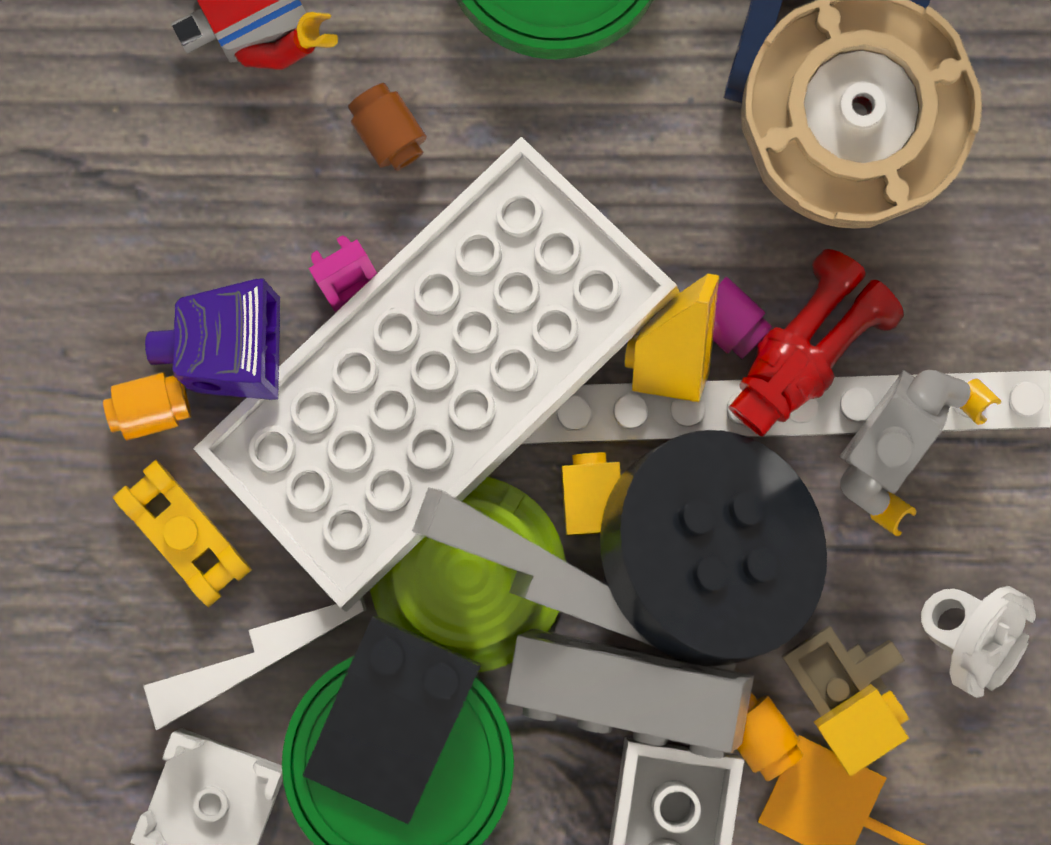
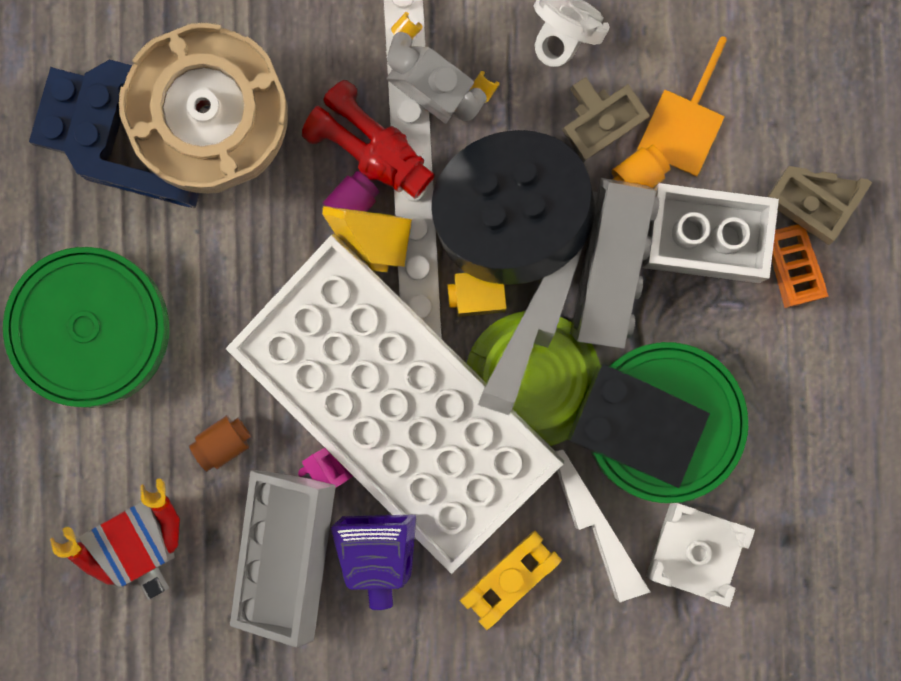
camera: 90 degrees left, 0 degrees up
light orange brick [103,372,192,441] -> none
yellow brick [814,684,909,777] -> none
none -> light grey slope [230,470,336,648]

